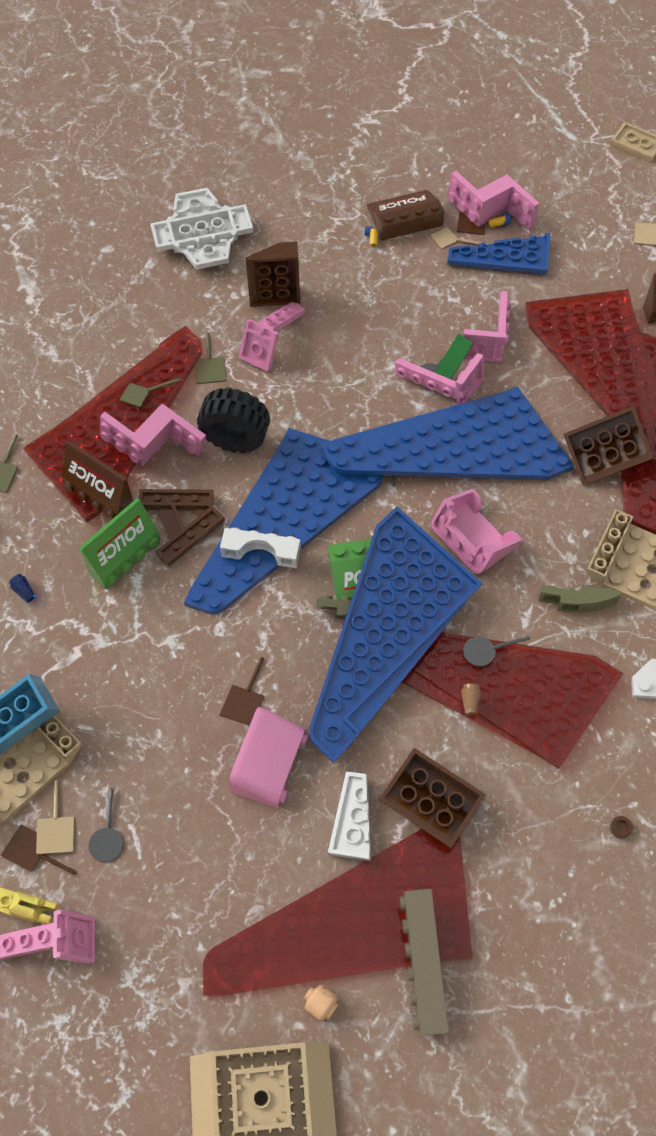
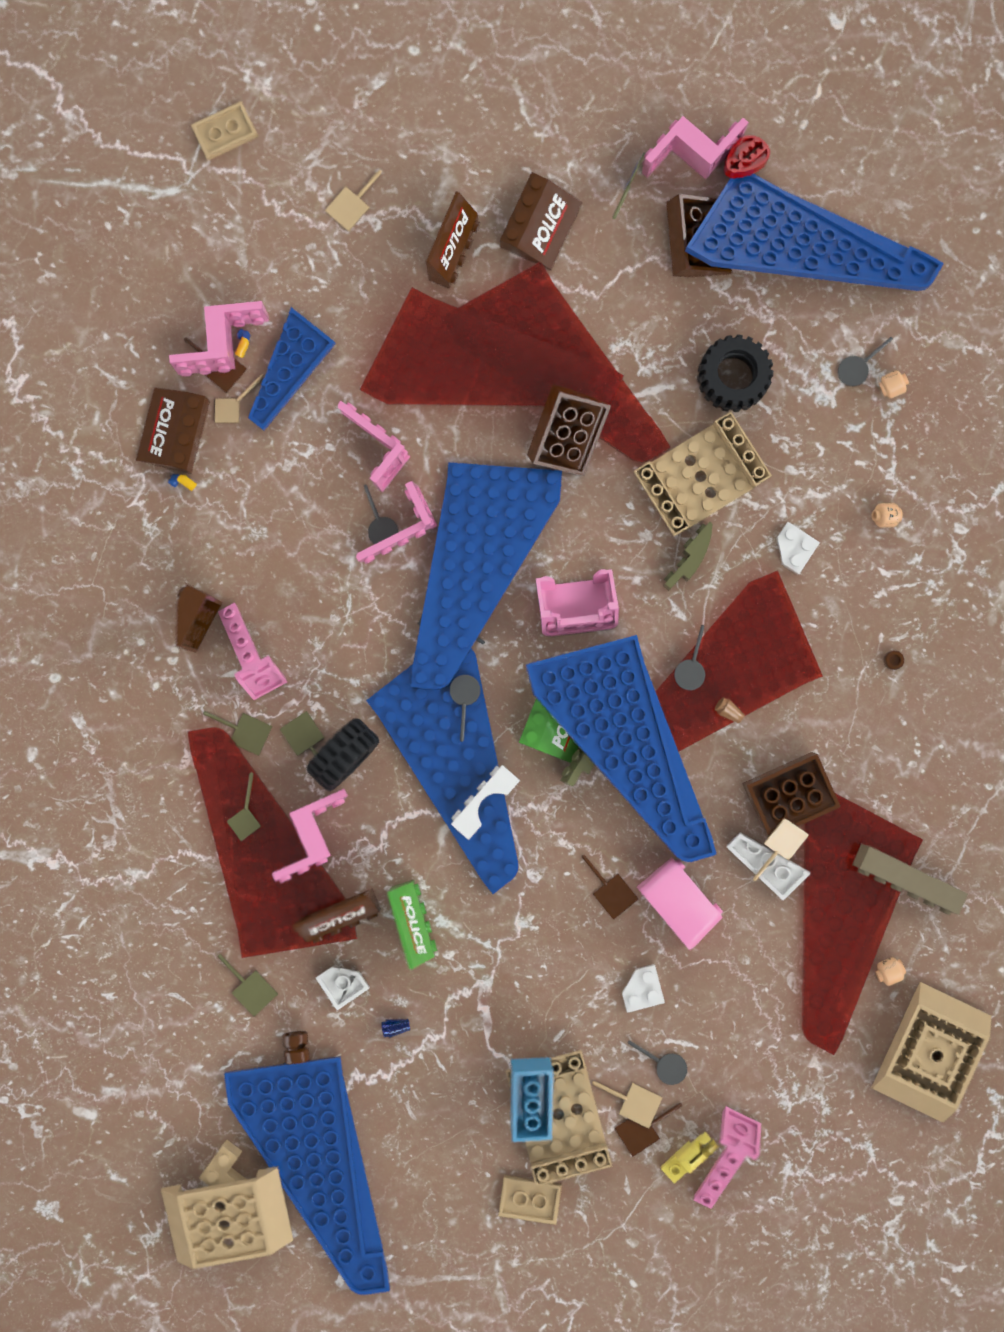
camera: 60 degrees left, 25 degrees up
reddish brown plate [139,489,225,567] -> none
white plate [150,188,253,270] -> none
green tile [434,334,474,380] -> none
none -> white plate [316,966,370,1010]
none -> dark grey piece [450,675,480,742]
none -> white plate [622,964,665,1013]
none -> tan piece [753,818,809,881]

